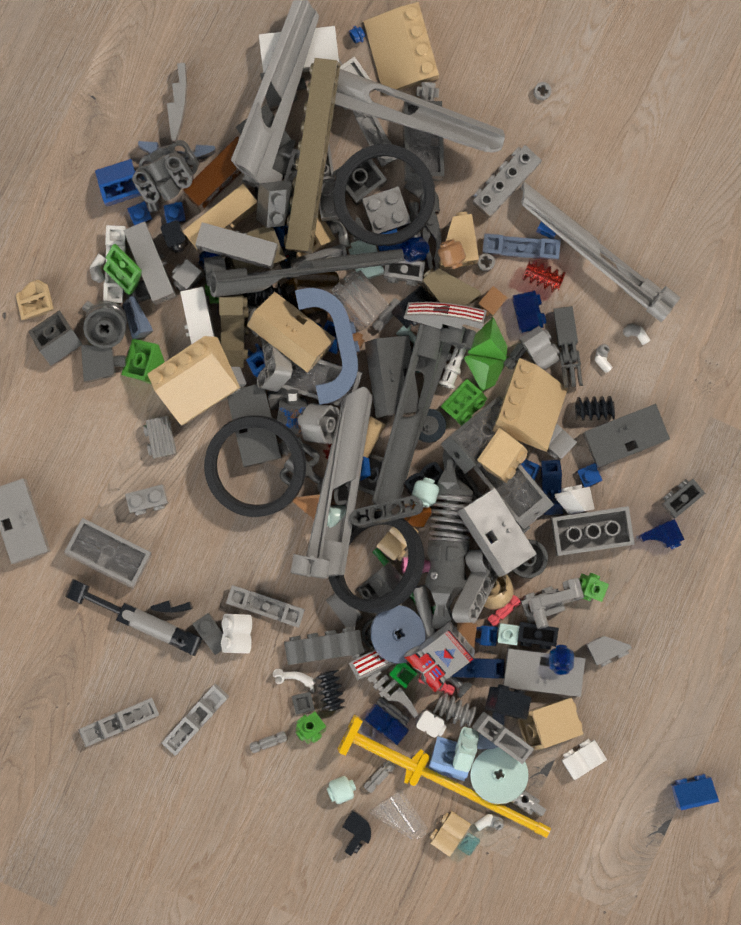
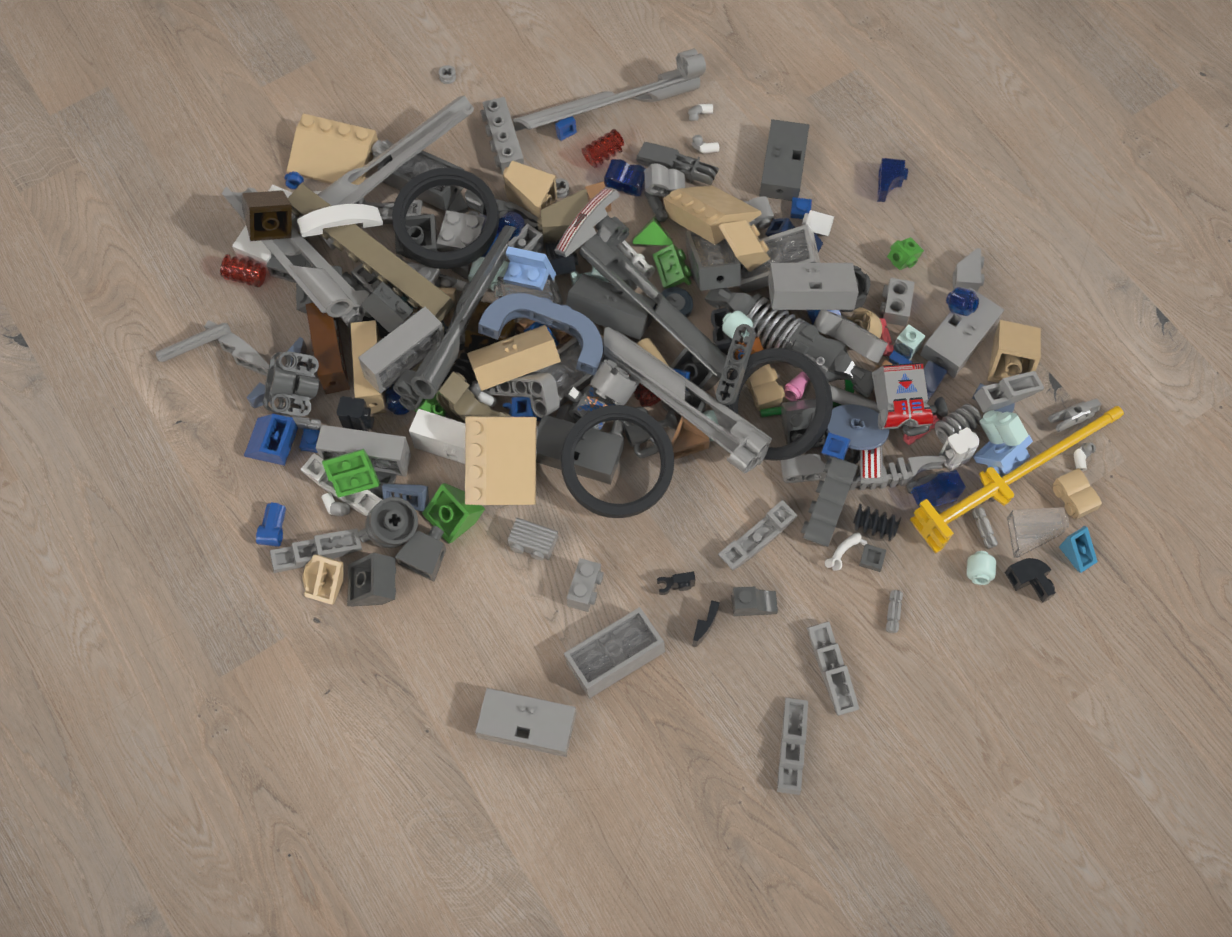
camera: 60 degrees left, 20 degrees down
black piece [65,579,203,656] -> none
blue plate [163,202,186,223] -> none
light grey brick [172,259,204,291] -> none
white brick [221,614,252,653] -> none
bright green brick [295,711,326,744] -> none
green window [389,663,418,689] -> none
medium nougat head [438,239,466,269] -> none
clear light blue slope [457,833,480,856] -> none
bright green slope [468,317,508,360] -> none
light aqua piece [470,747,529,804] -> none
sand blue slope [483,233,561,259] -> none
black brick [485,684,532,720] -> none
black brick [518,622,559,650] -> none
light grey beam [528,578,584,629] -> none
light grey brick [551,506,635,556] -> none
white brick [561,738,607,780] -> none
black piece [575,396,615,421] -> none
dark grey brick [661,479,706,519] -> none
blue slope [671,774,719,810] -> none
none -> light grey axle [156,323,231,362]
none -> clear red piece [220,254,266,288]
none -> dark brown slope [242,190,292,241]
none -> blue piece [256,502,286,547]
none -> light grey slope [270,529,362,573]
none -> white slope [297,204,383,237]
none -> light blue bracket [503,246,556,291]
none -> black plate [657,571,696,595]
none -> blue tile [822,433,851,460]
none -> dark azure slope [1059,526,1098,573]

